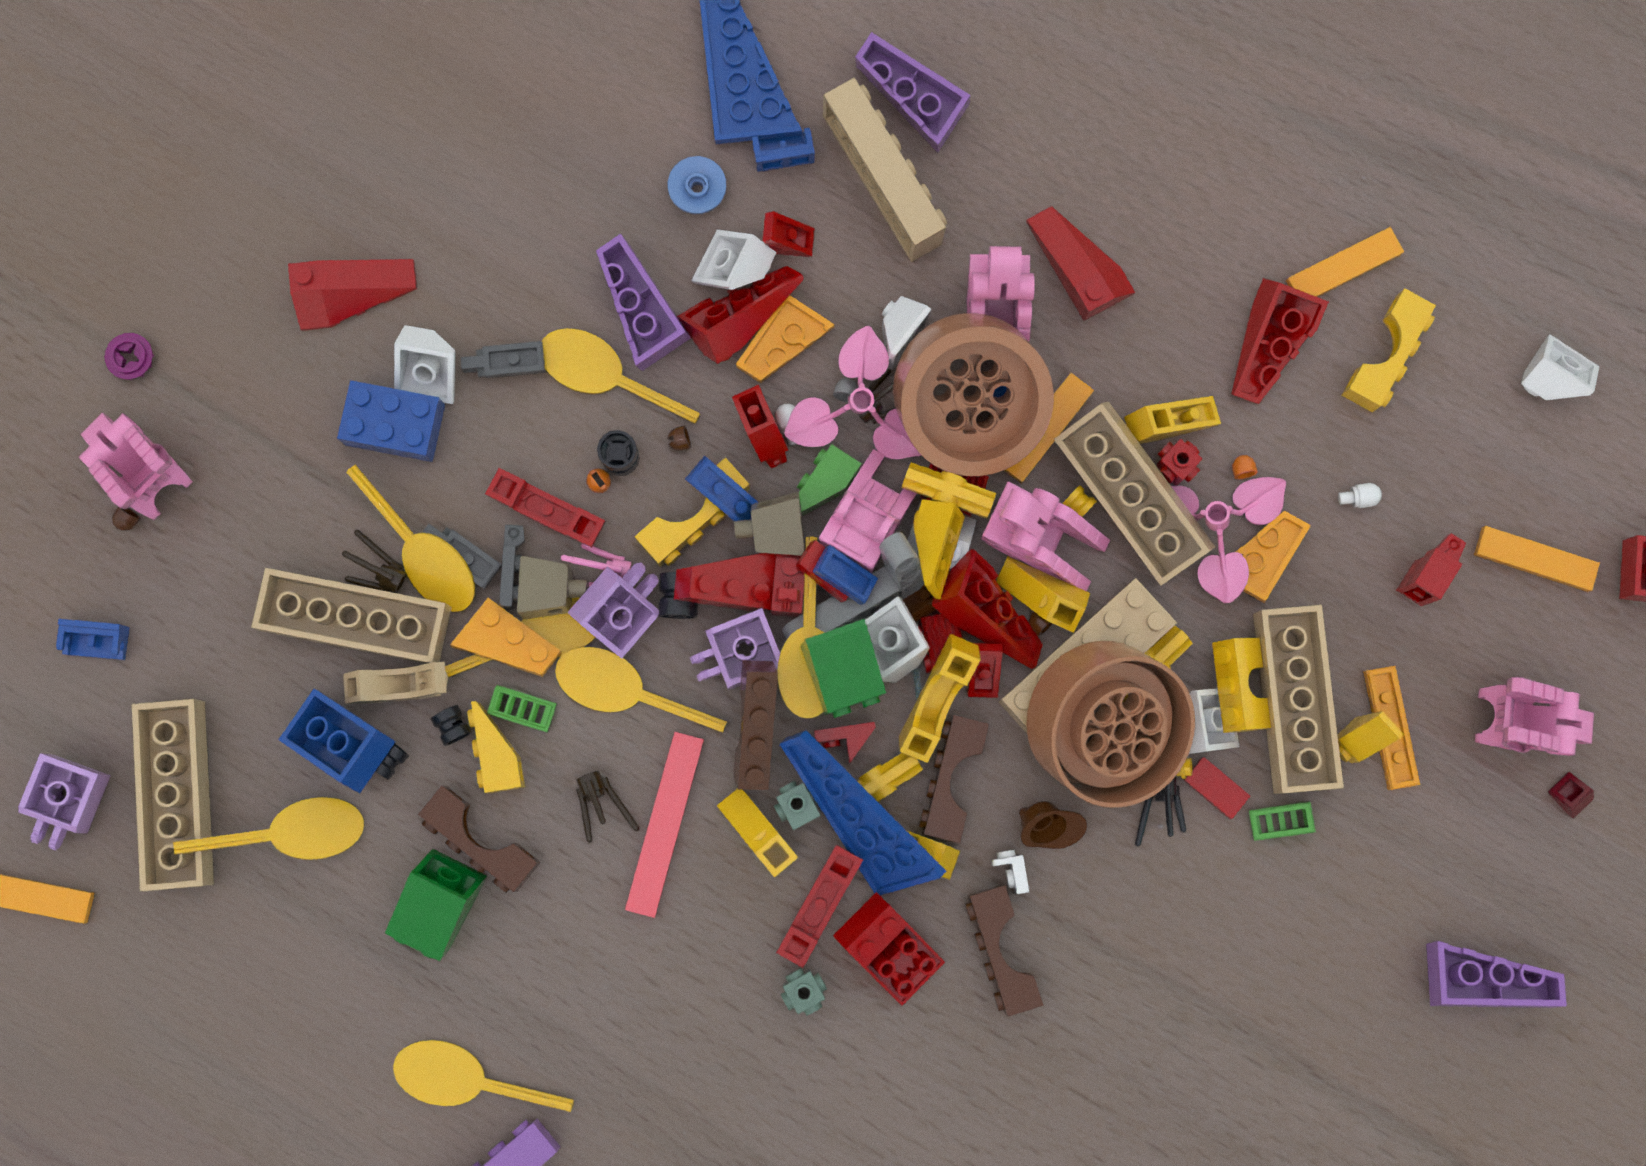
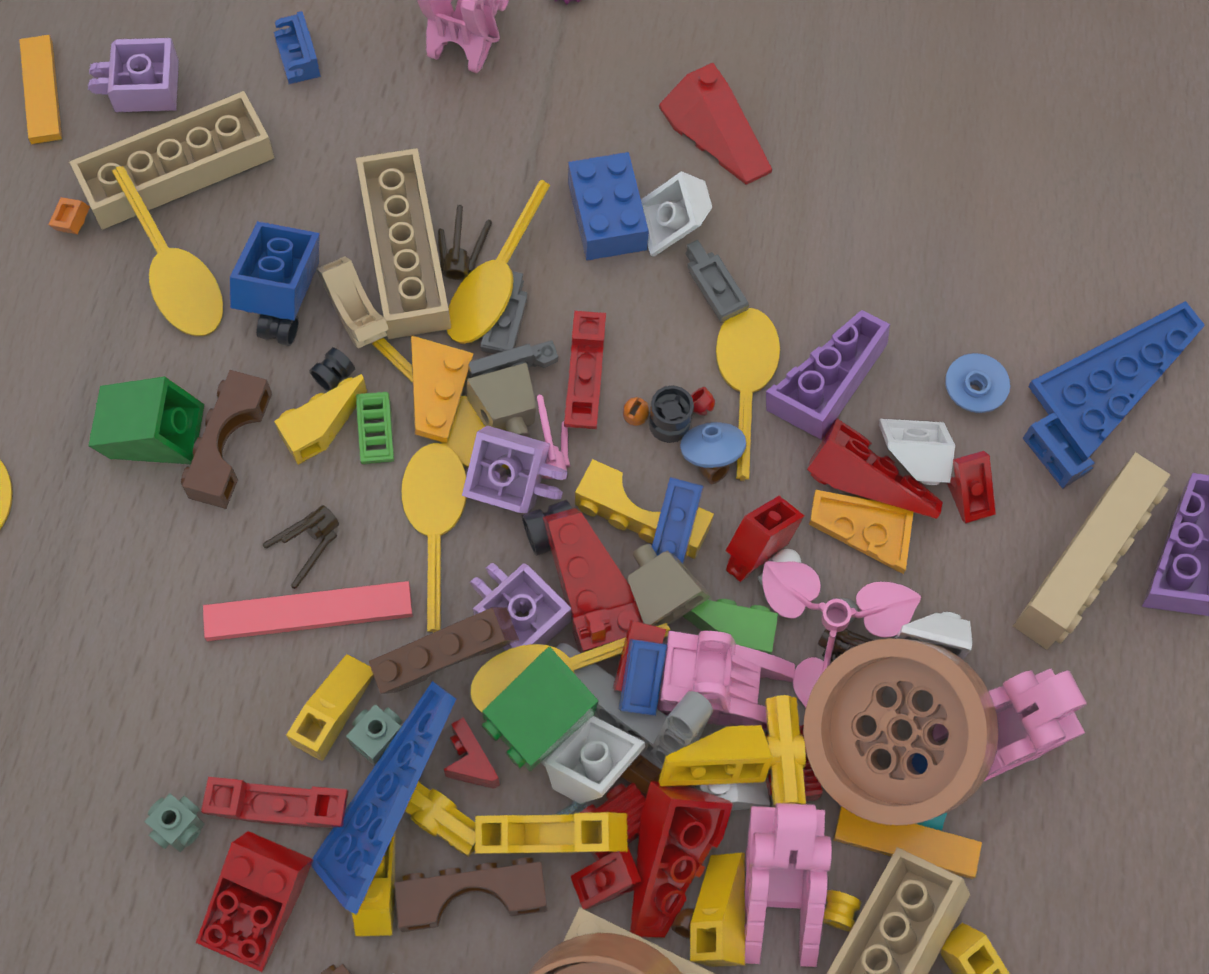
camera: 70 degrees right, 15 degrees down
reddish brown hinge [112,507,140,530] -> none
red wedge [1026,206,1135,321] -> none
none -> orange plate [48,197,90,235]
none -> medium blue dish [680,422,746,468]
none -> red hinge [691,387,715,416]

